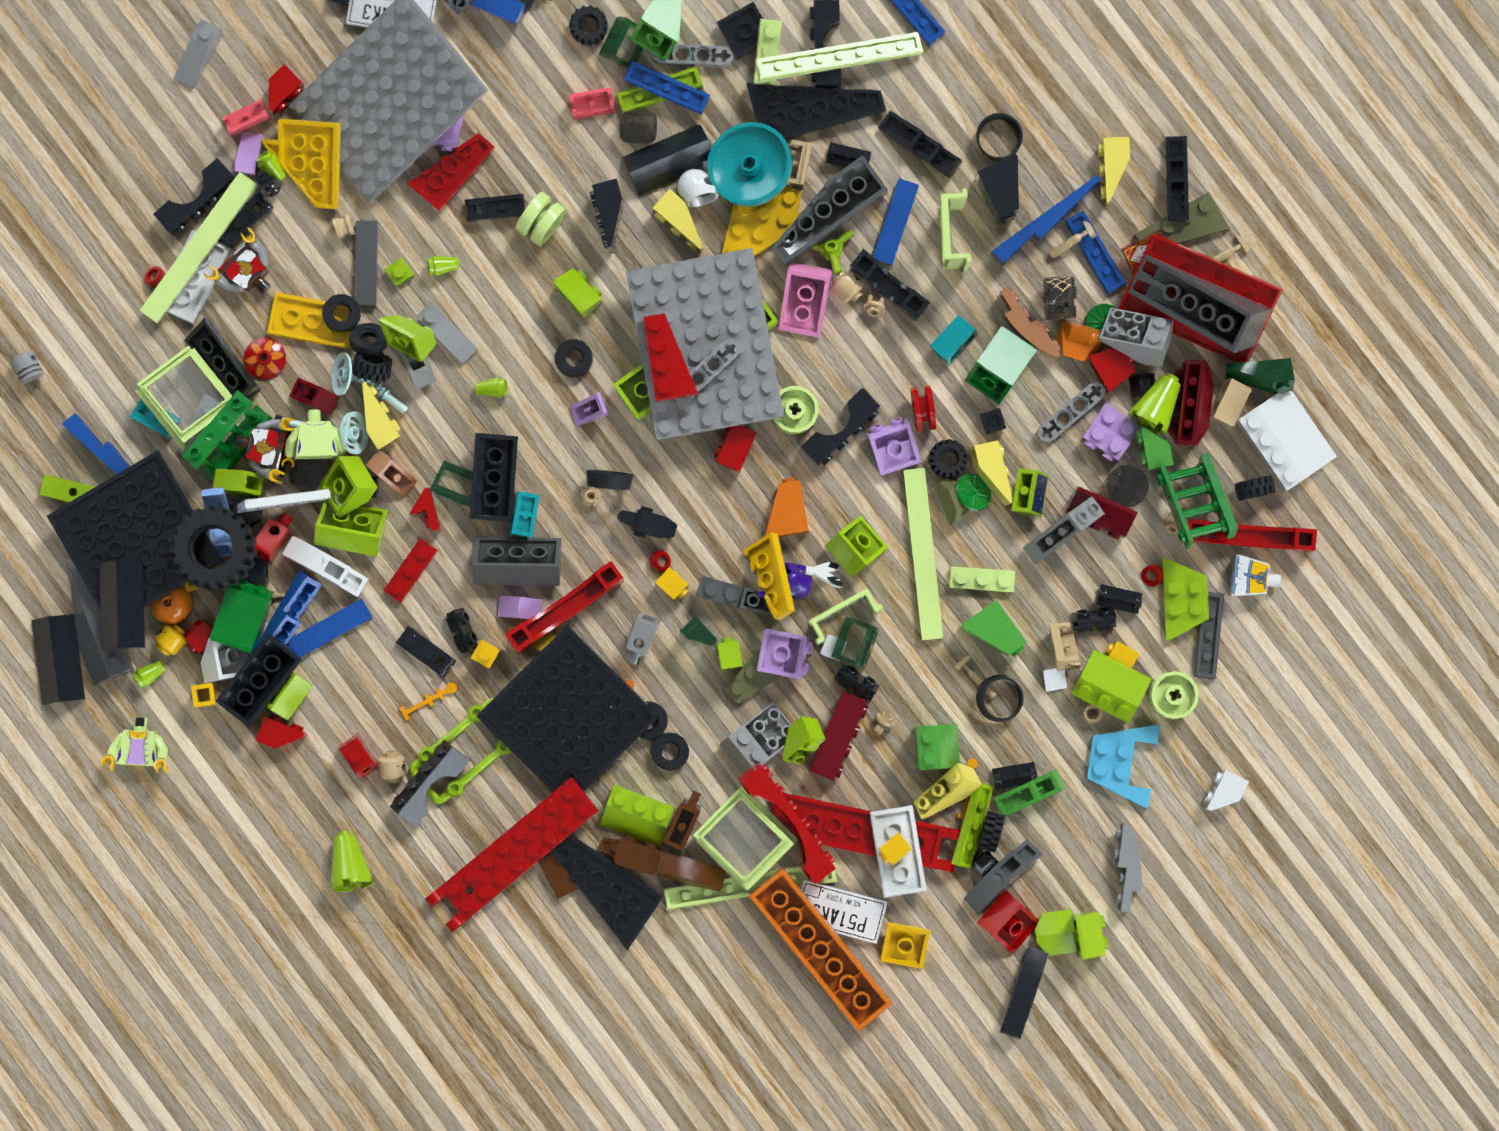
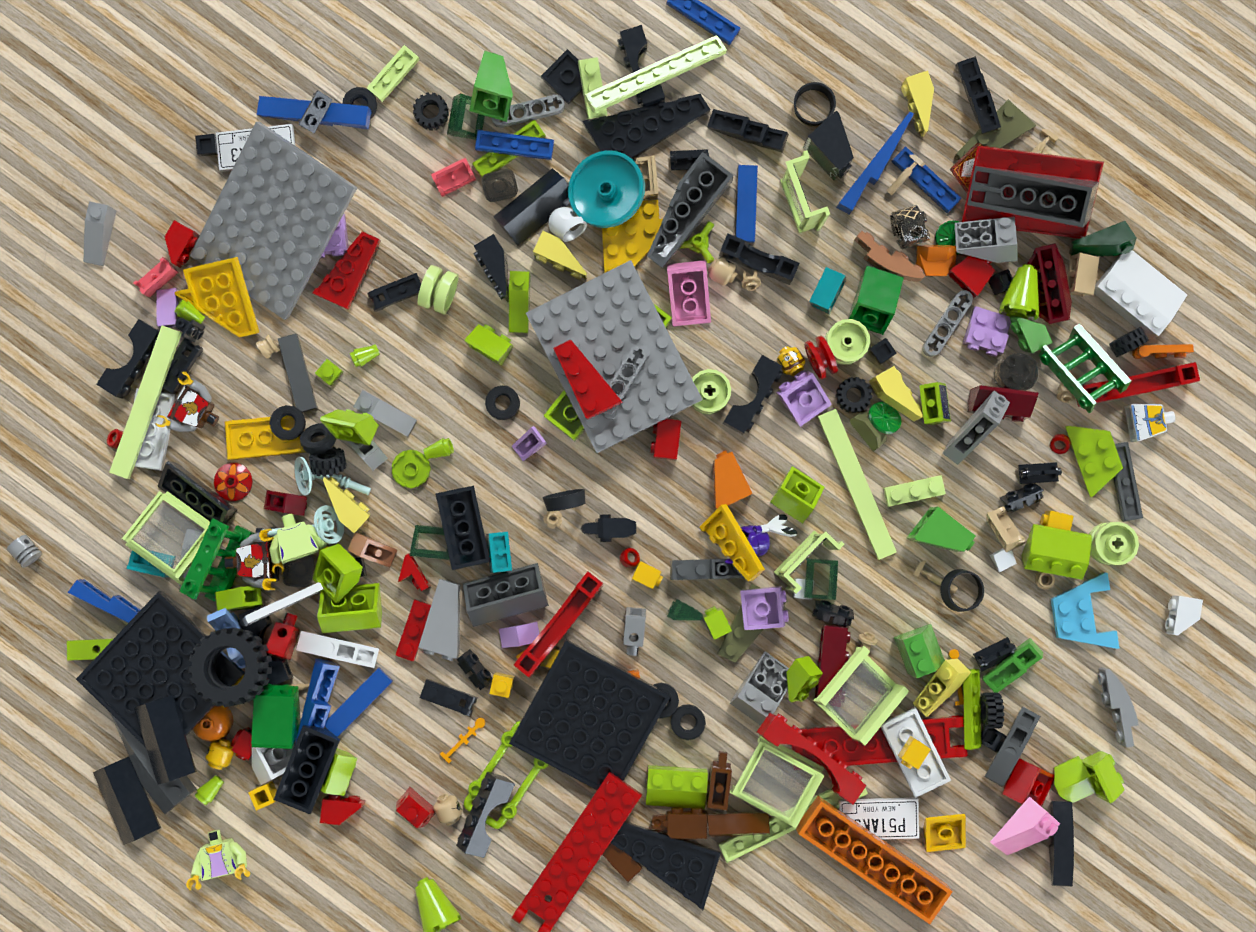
camera: 20 degrees left, 0 degrees up
none -> lime tile [392,450,431,488]
none -> light grey slope [418,579,460,661]
none -> lime slope [509,271,531,333]
none -> yellow head [777,346,806,376]
none -> piece [813,646,909,745]
none -> yellowish green wheel [825,319,870,365]
none -> bright pink slope [990,797,1060,855]
none -> orange plate [1132,344,1194,359]

